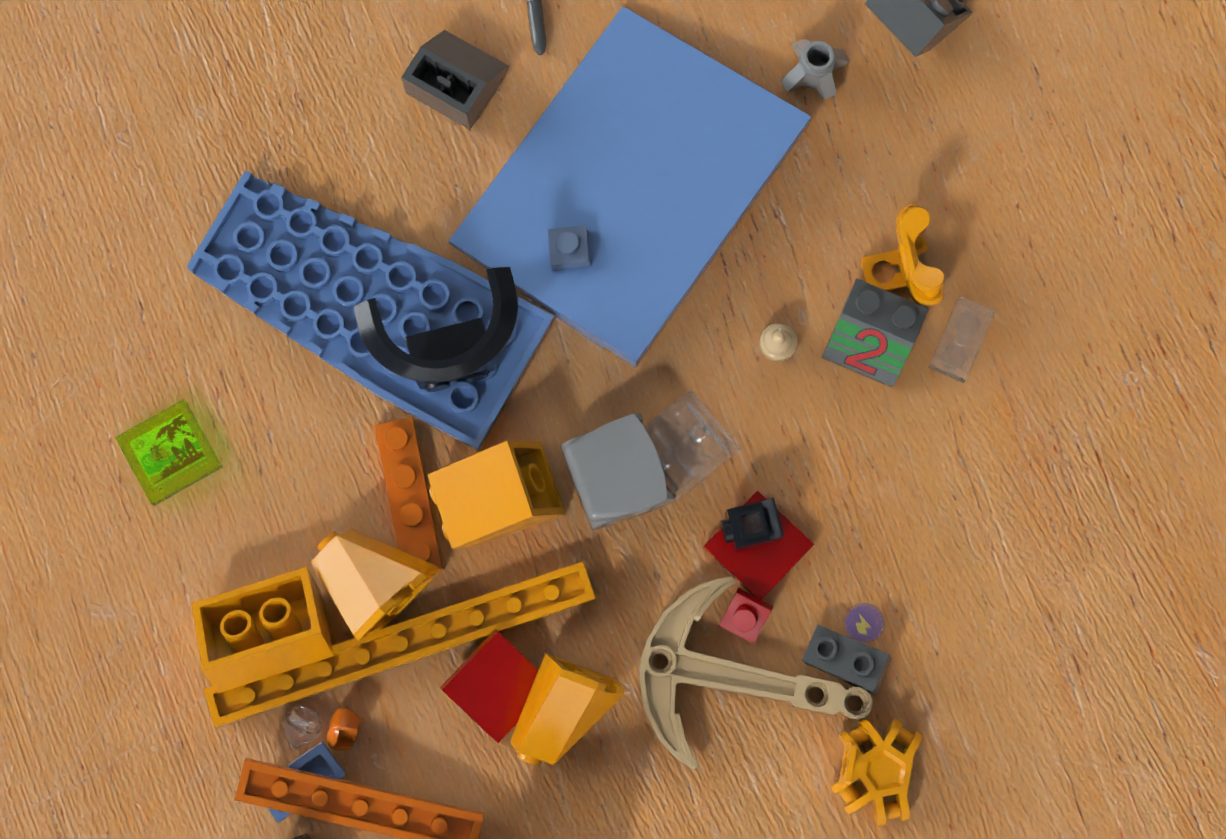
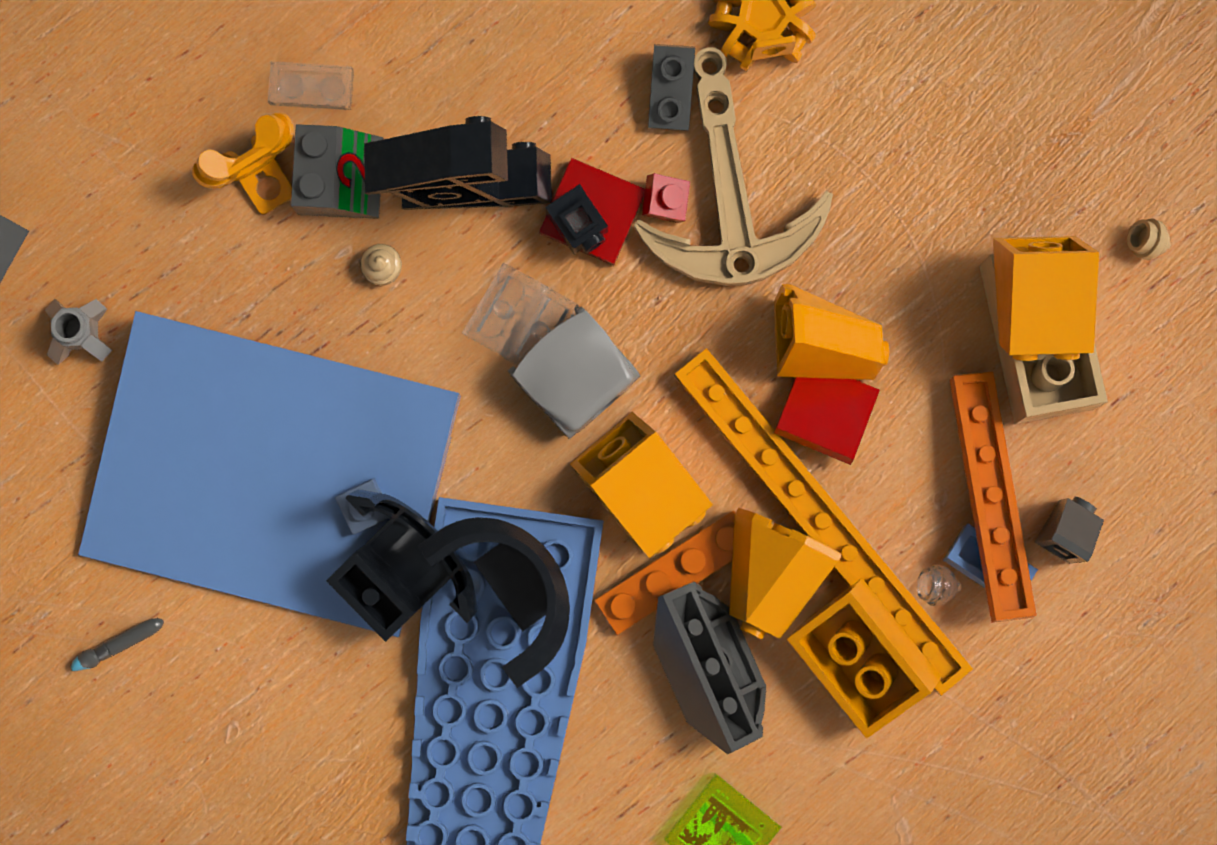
camera: 110 degrees left, 5 degrees up
orange piece [327,708,362,751] -> none
dark grey slope [401,30,509,130] -> none
clear tile [844,603,885,643] -> none
none -> black piece [326,490,477,642]
none -> black wedge [364,116,552,210]
none -> dark grey wedge [653,582,766,754]

